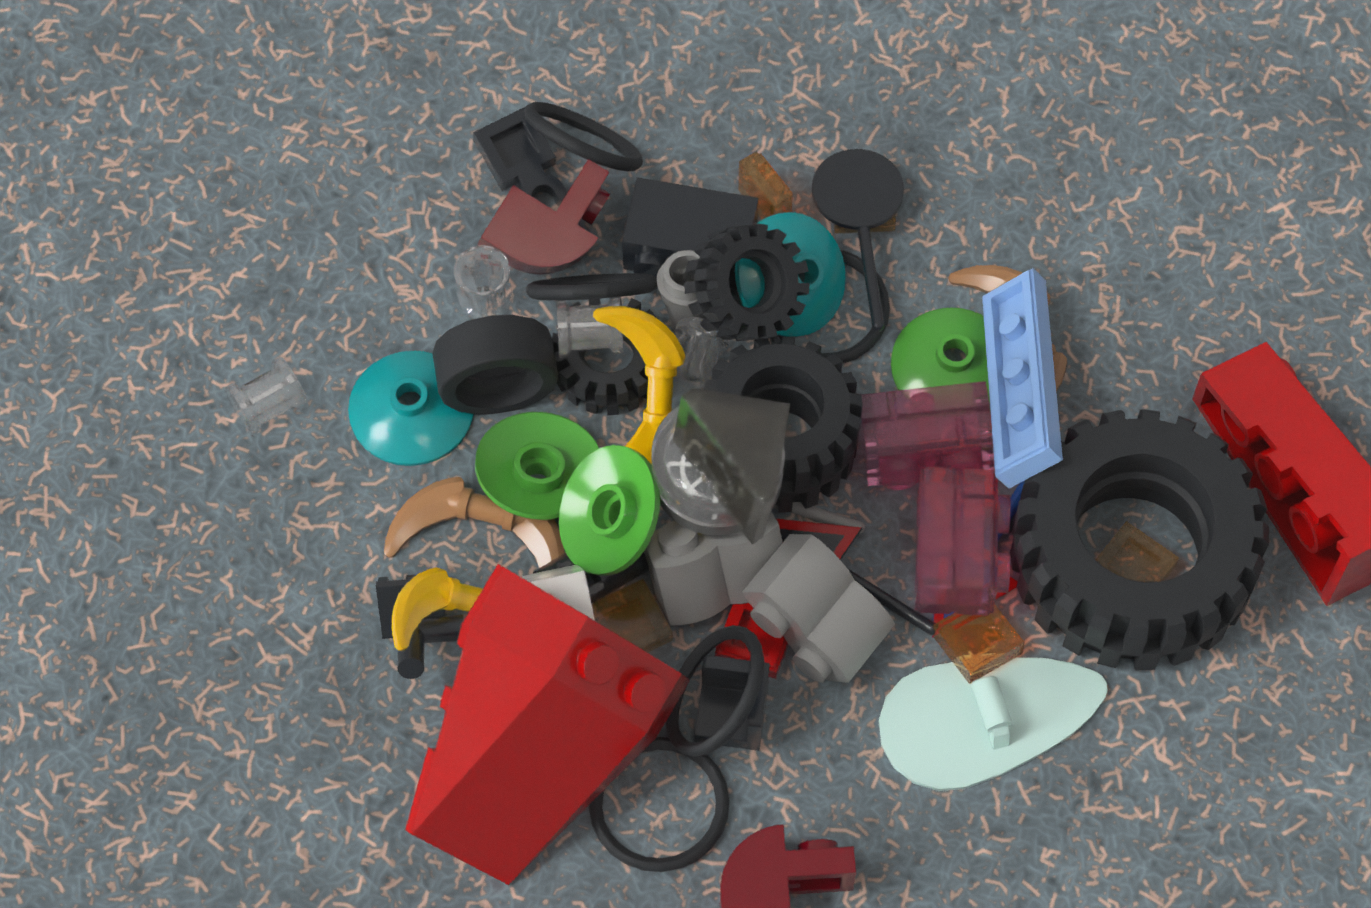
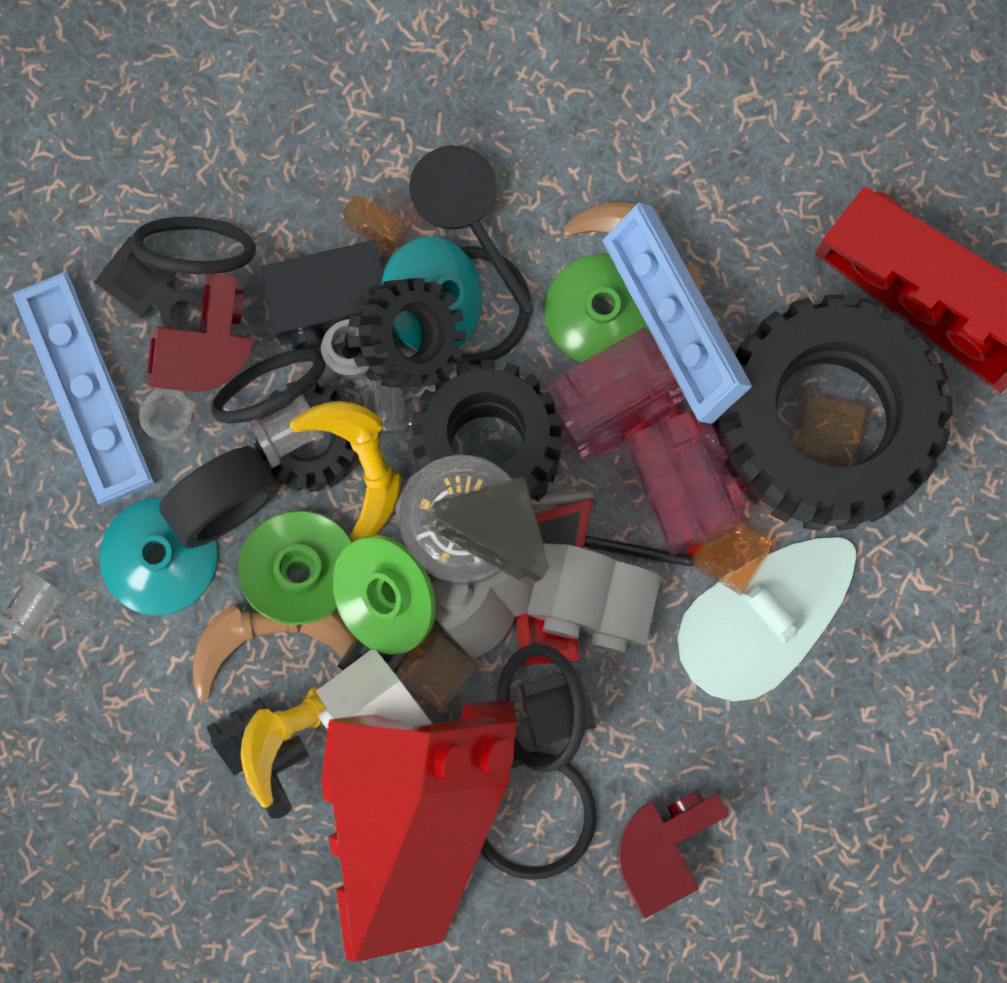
camera: 25 degrees left, 15 degrees up
none -> light blue tile [12,271,156,507]

